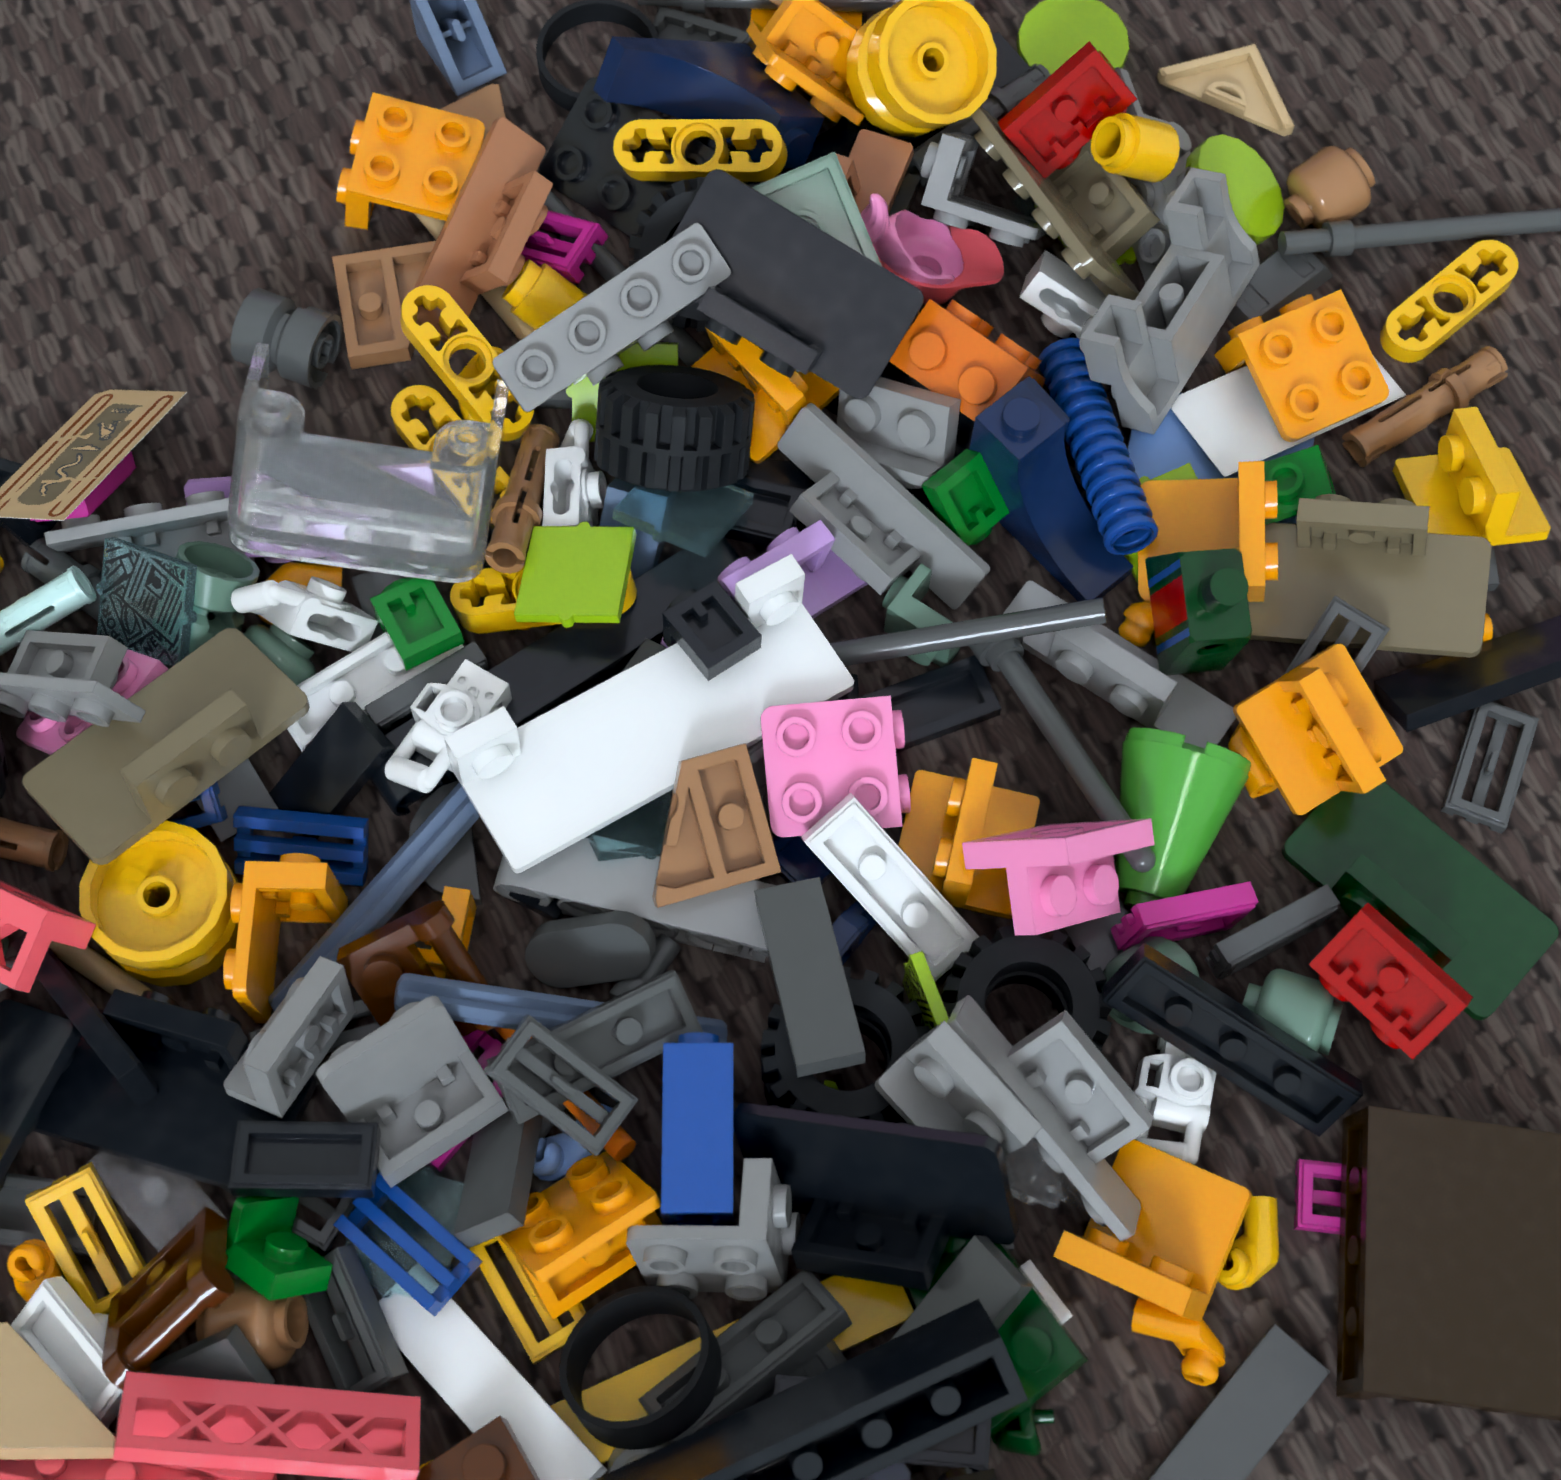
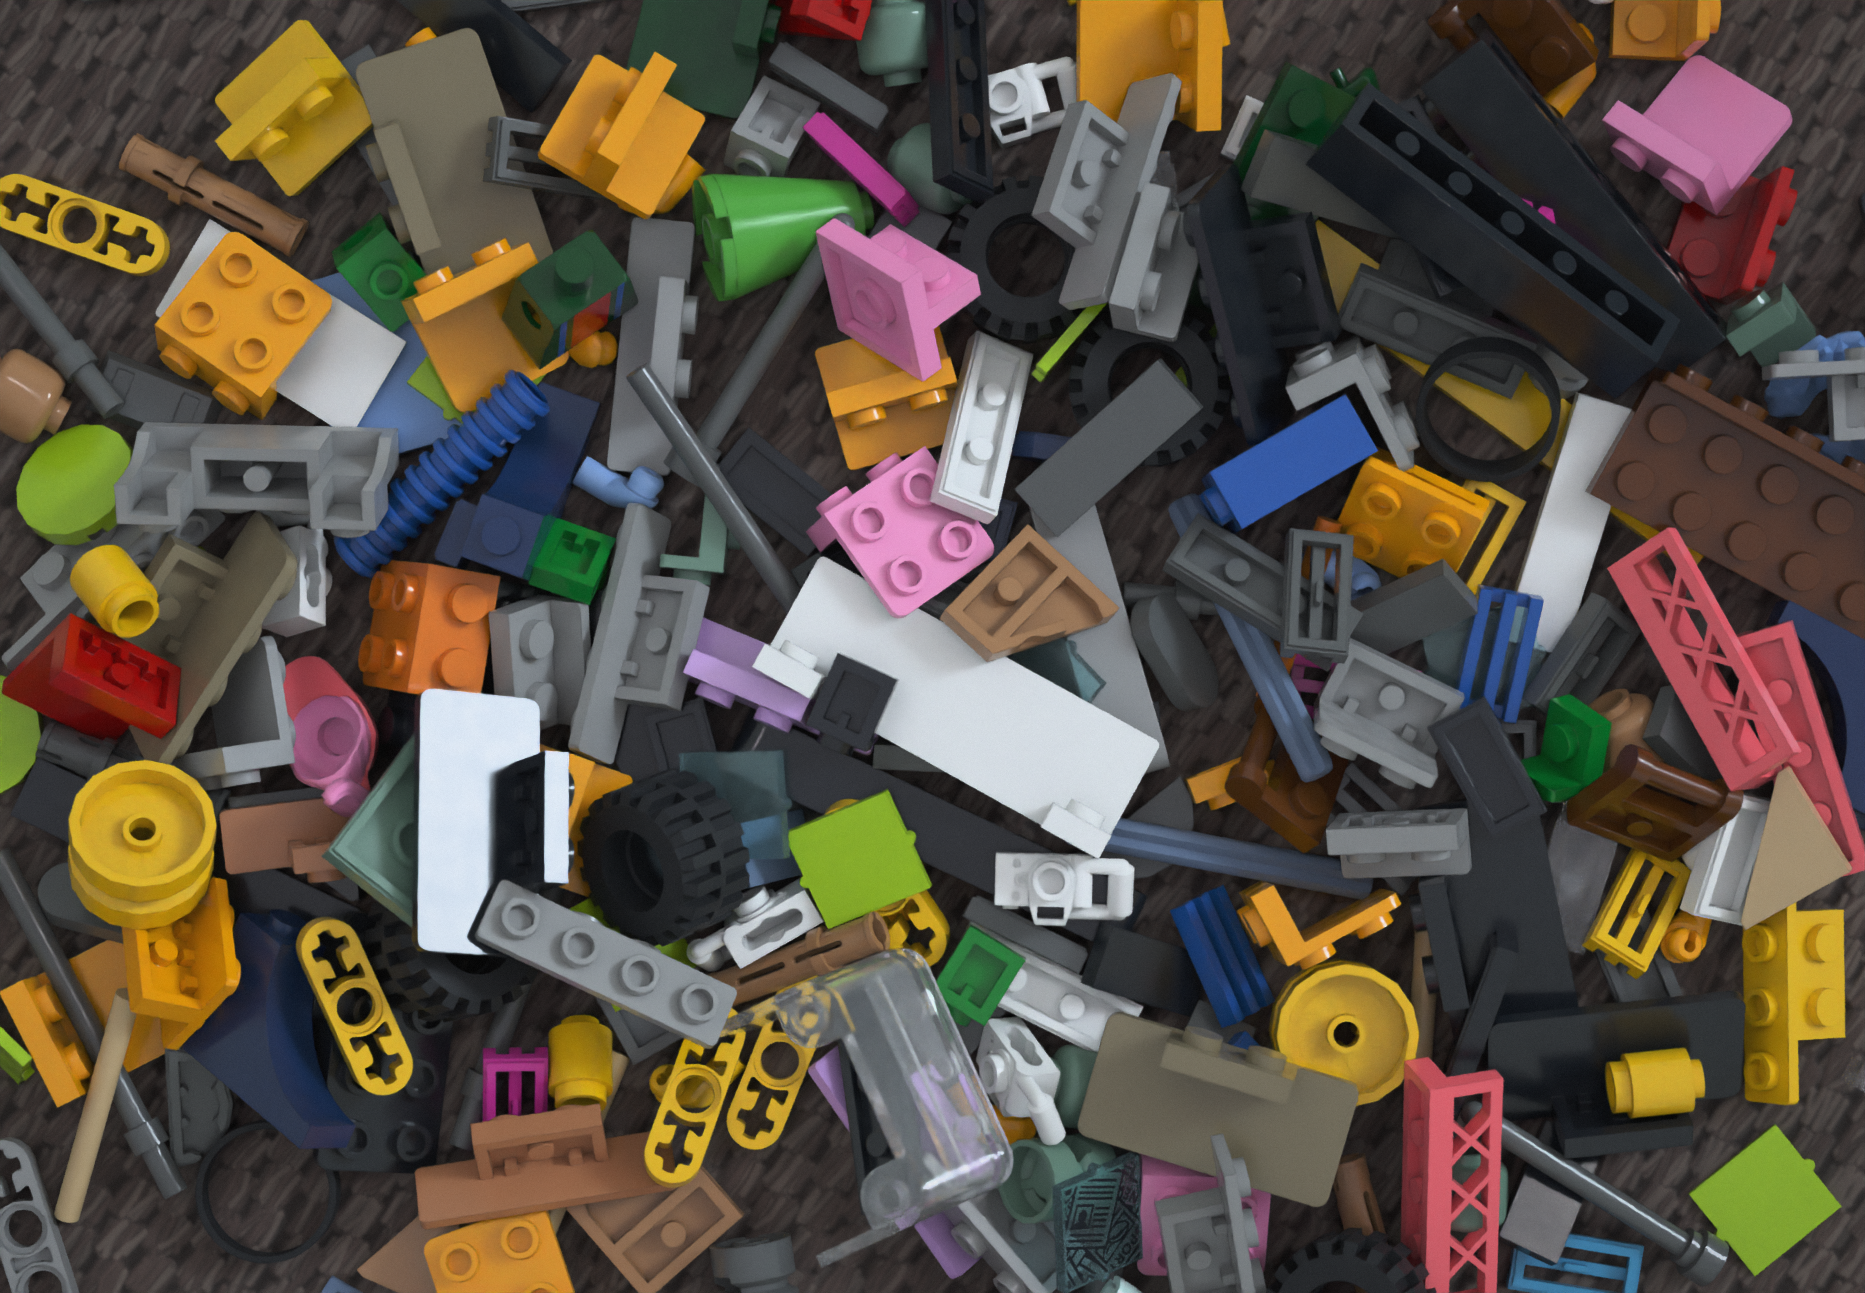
camera: 115 degrees left, 20 degrees up
none -> light blue arm [572,456,664,509]
none -> light grey bracket [724,76,821,177]

